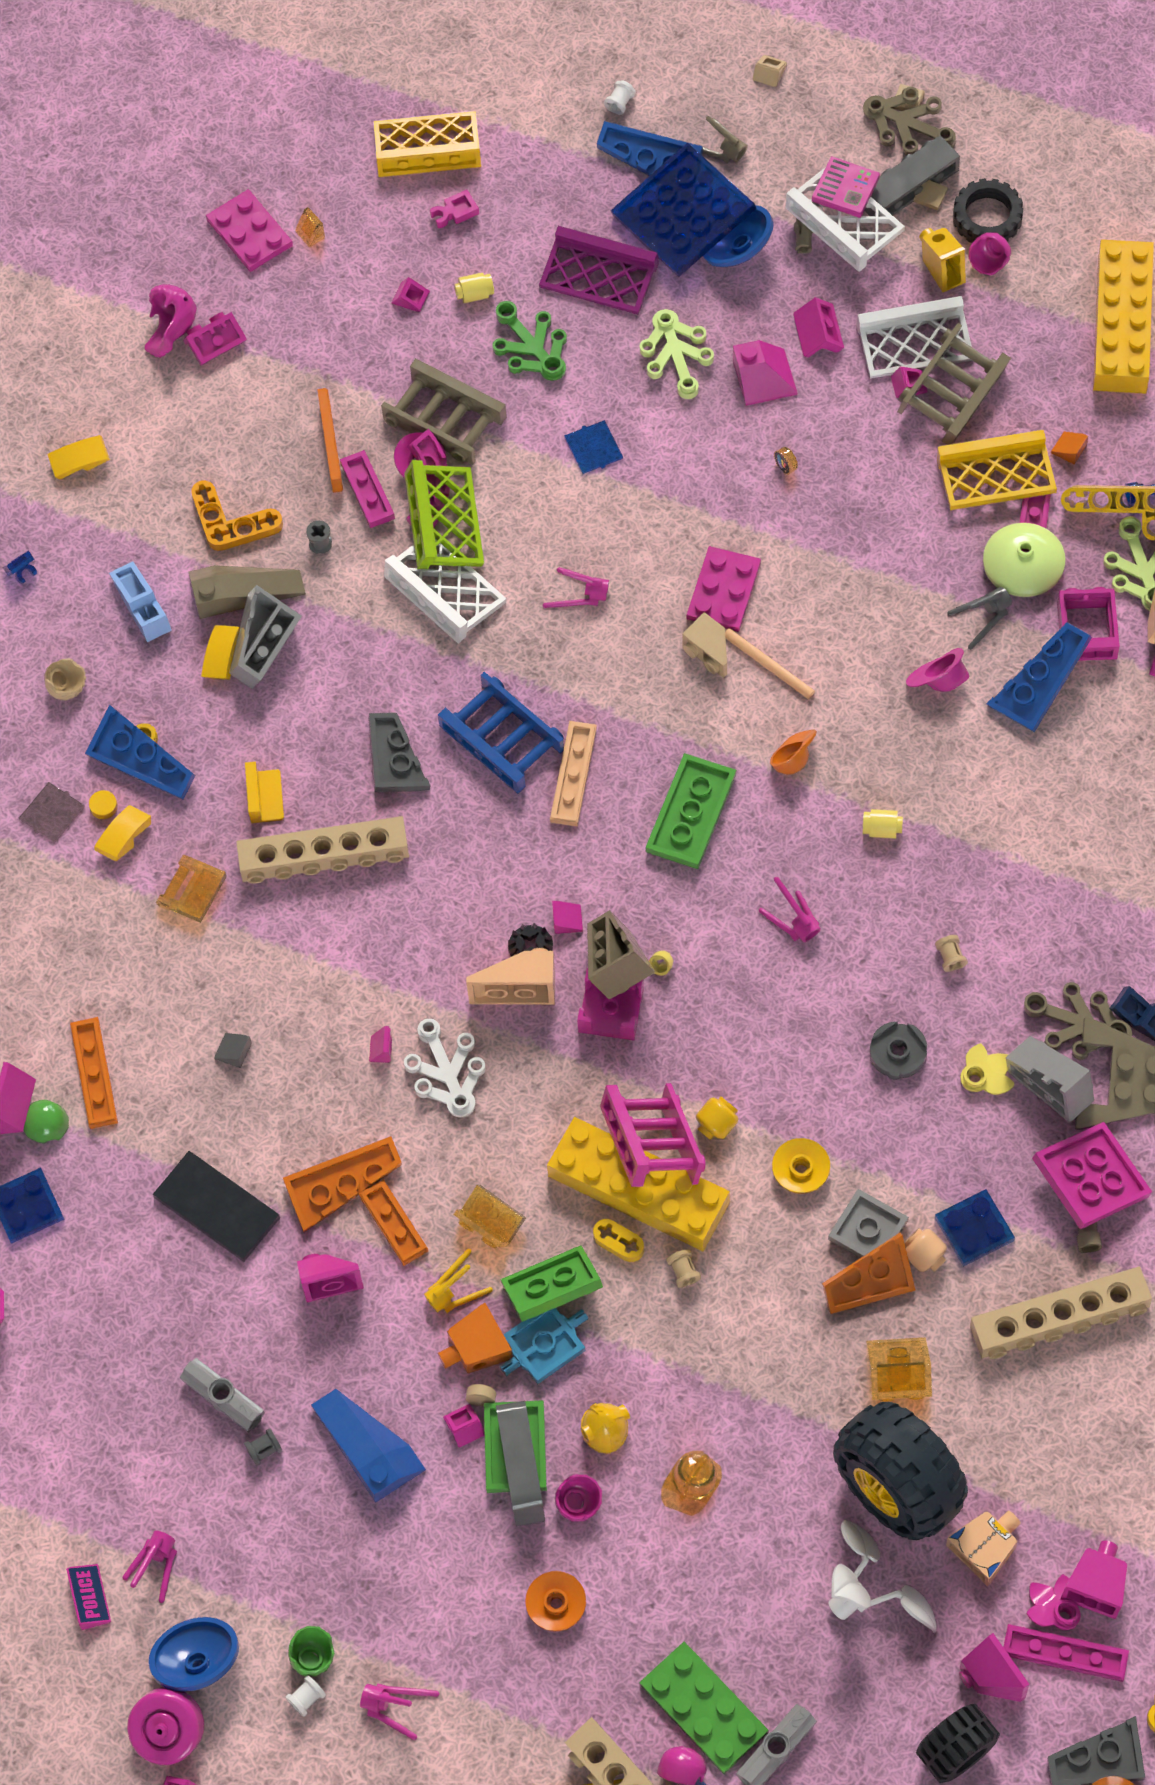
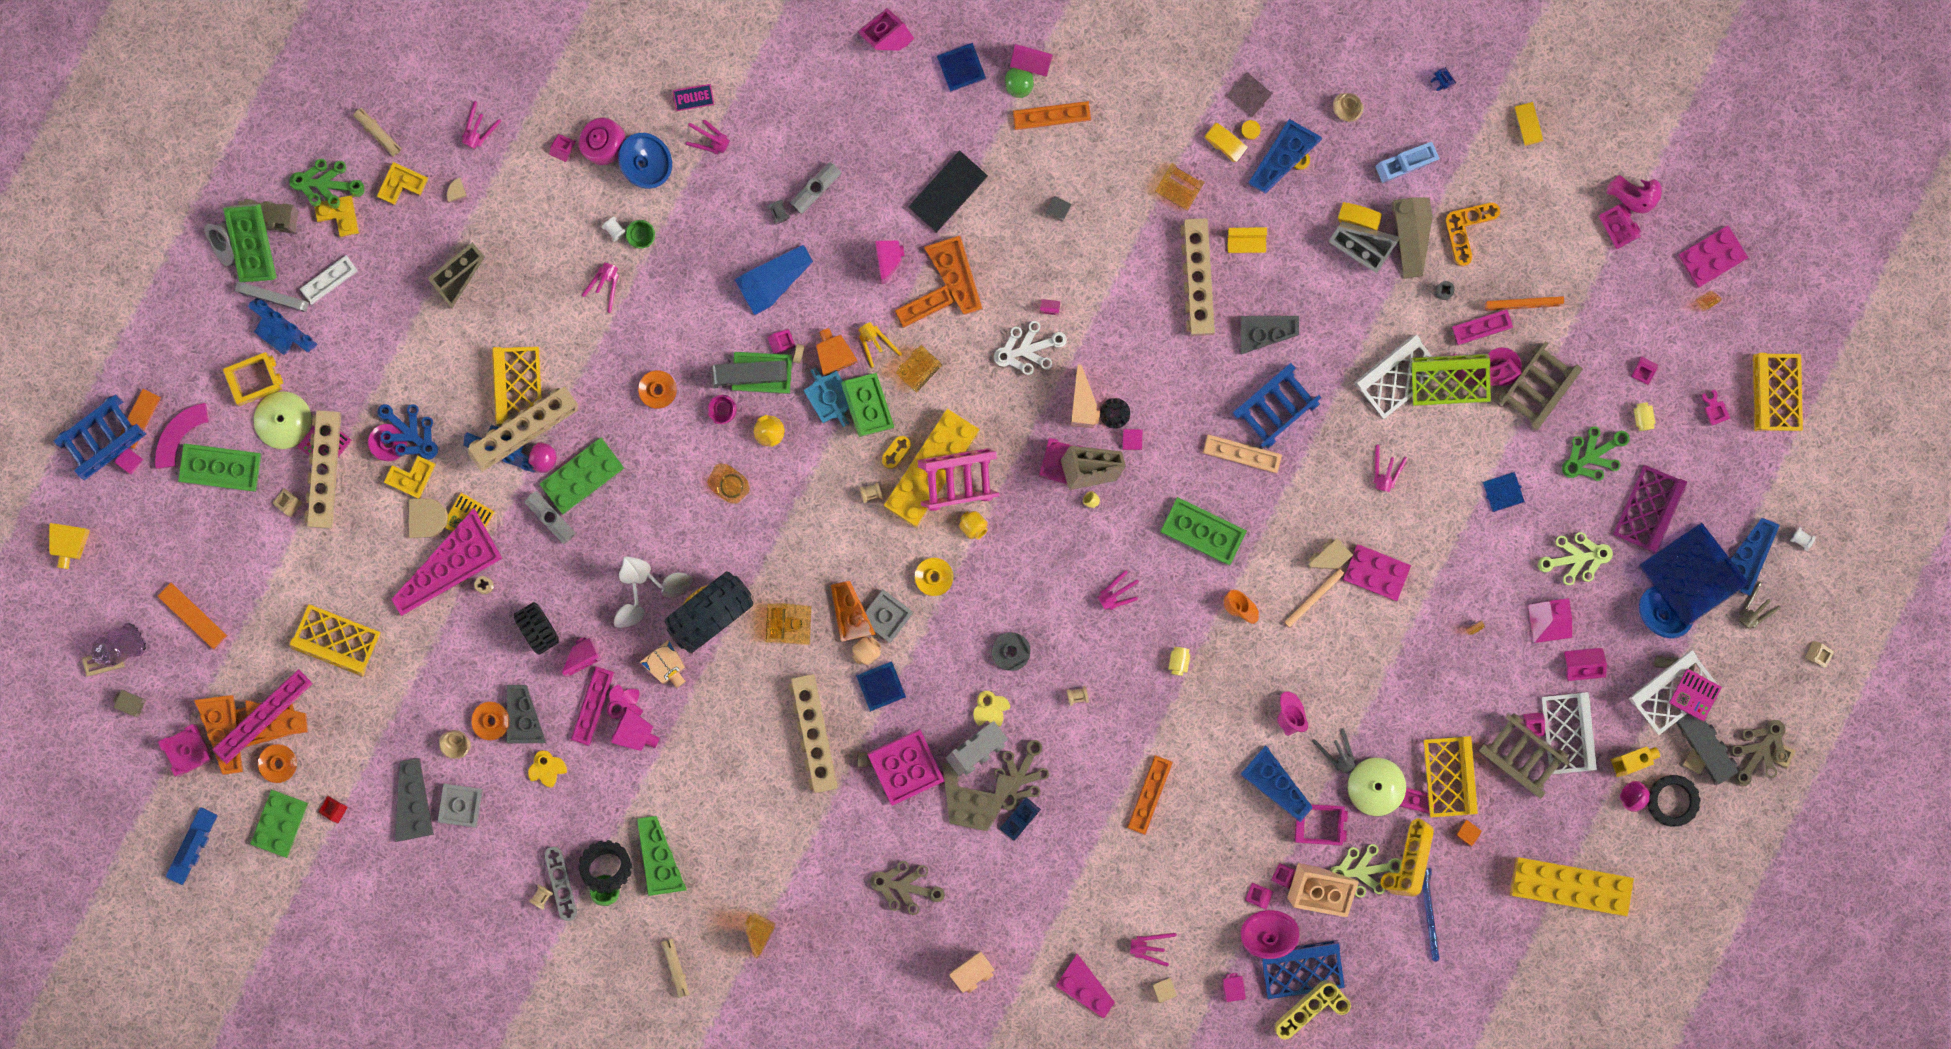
camera: 90 degrees right, 20 degrees up
none -> orange tile [1127,755,1173,835]

